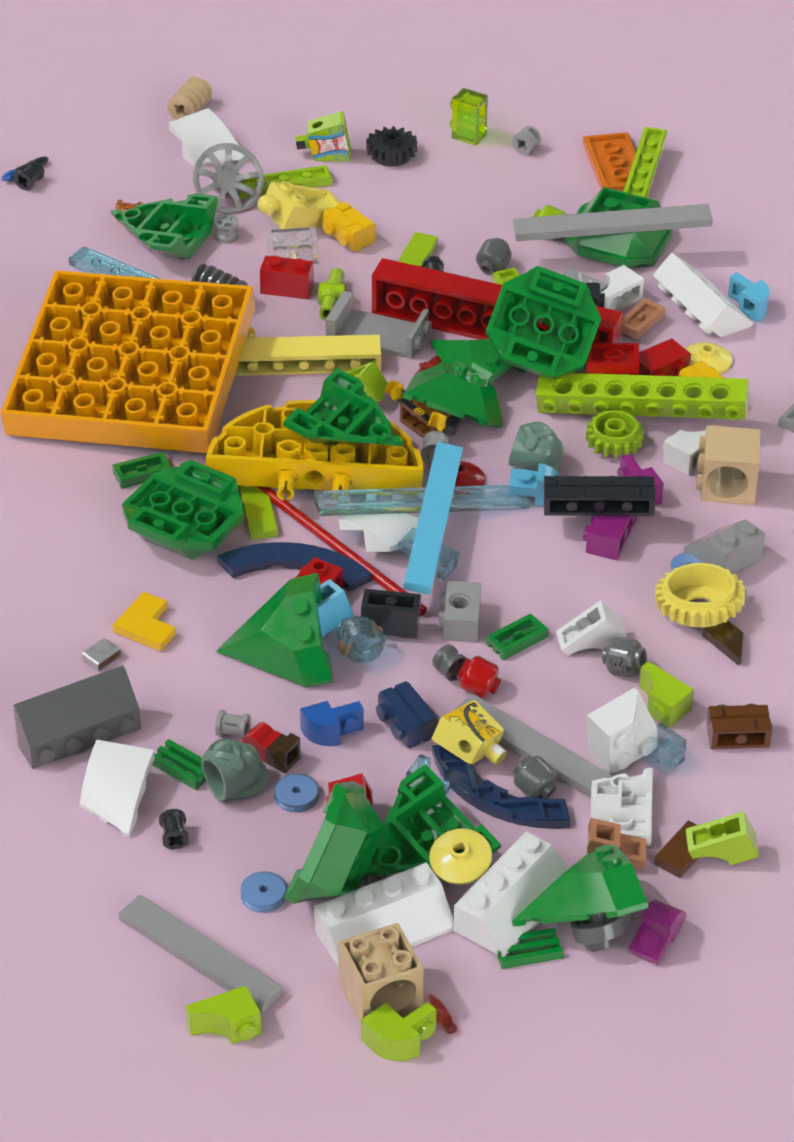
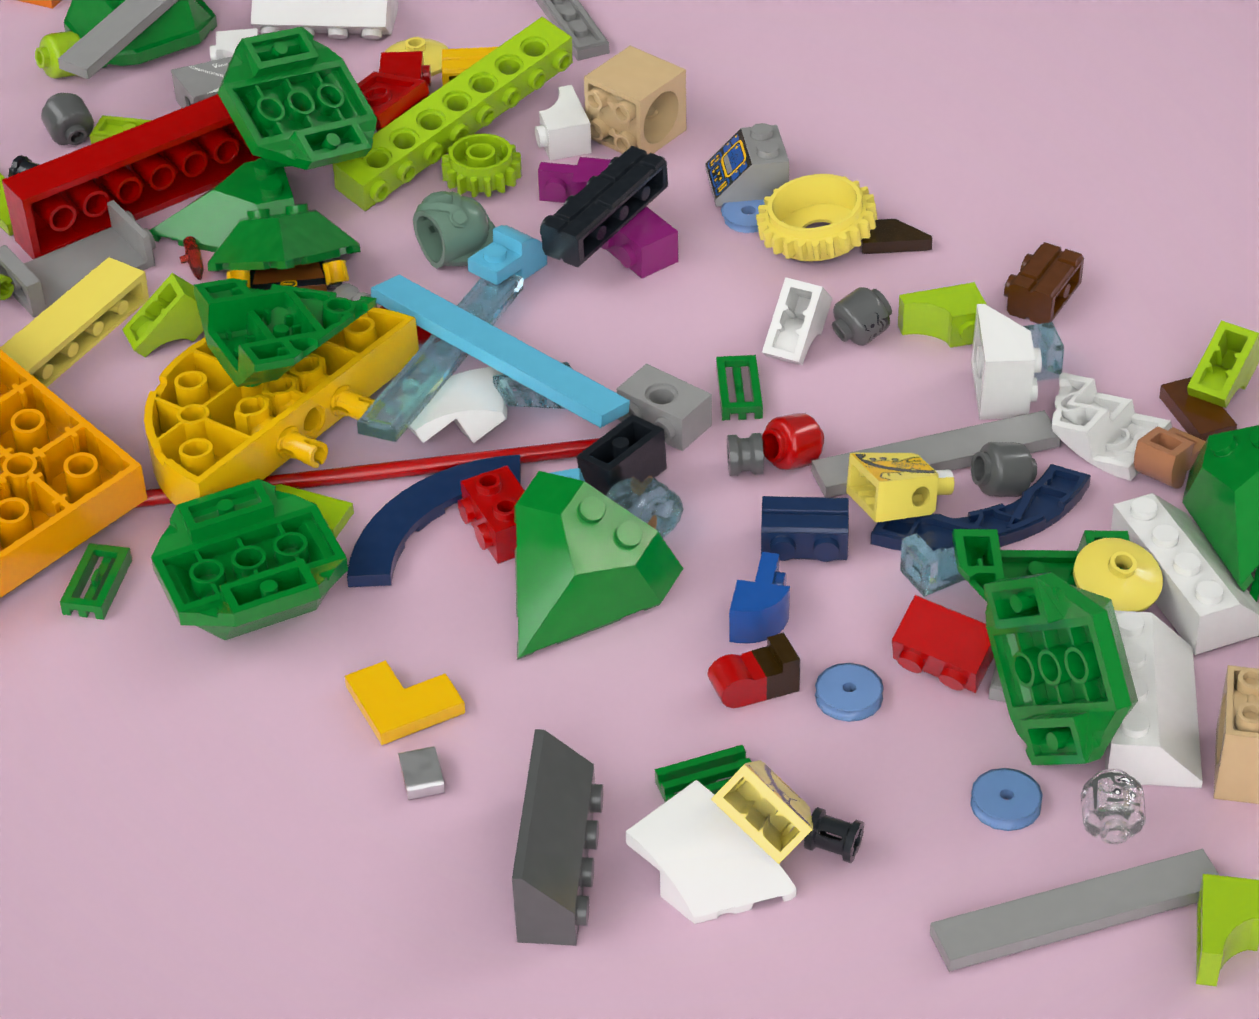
camera: 55 degrees left, 0 degrees up
sand green helmet [201,739,269,801] -> none
light grey bush [215,710,251,740] -> none
none -> light yellow torso [711,760,813,864]
none -> clear head [1081,769,1146,844]

